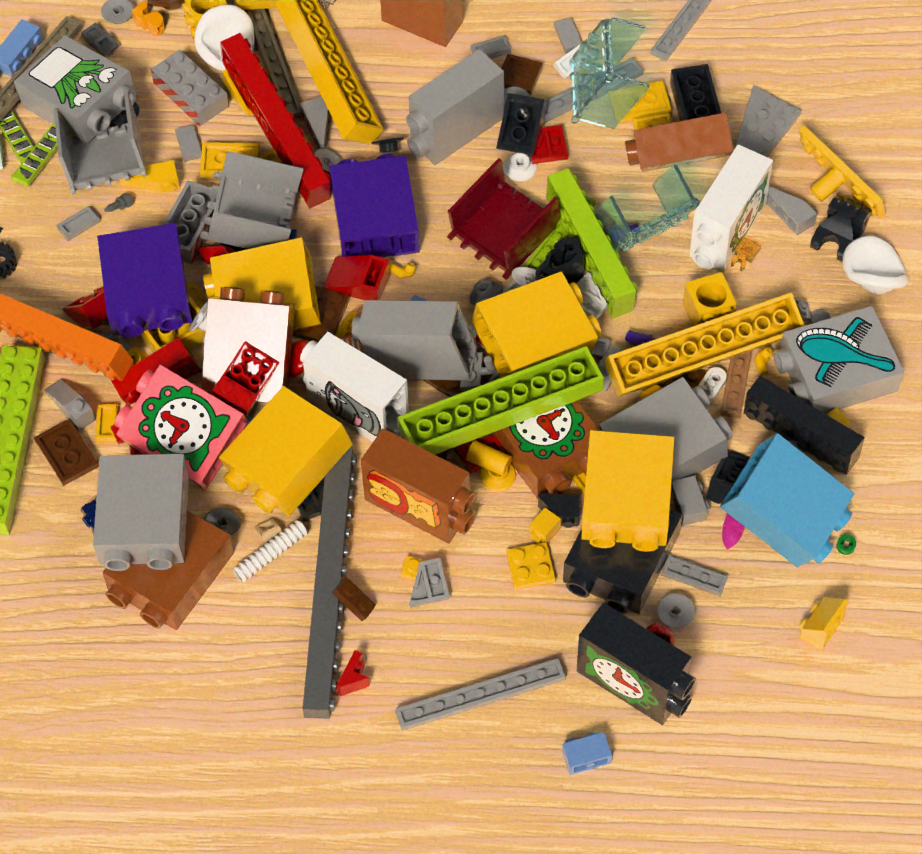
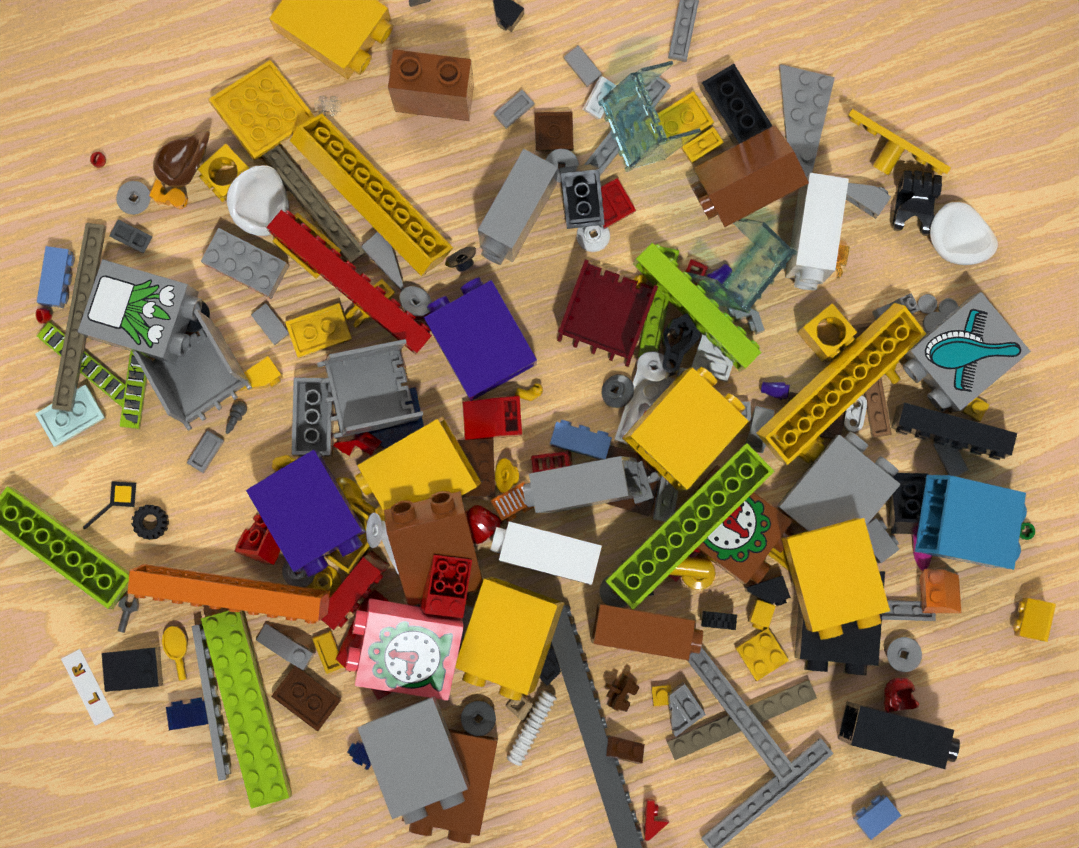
camera: 25 degrees left, 25 degrees up
none -> reddish brown hips [605,674,639,712]
none -> dark tan plate [667,680,817,760]
none -> light grey plate [687,647,798,784]
none -> black tyre [701,611,737,630]
none -> light grey slope [727,300,765,335]
none -> orange slope [920,569,962,614]

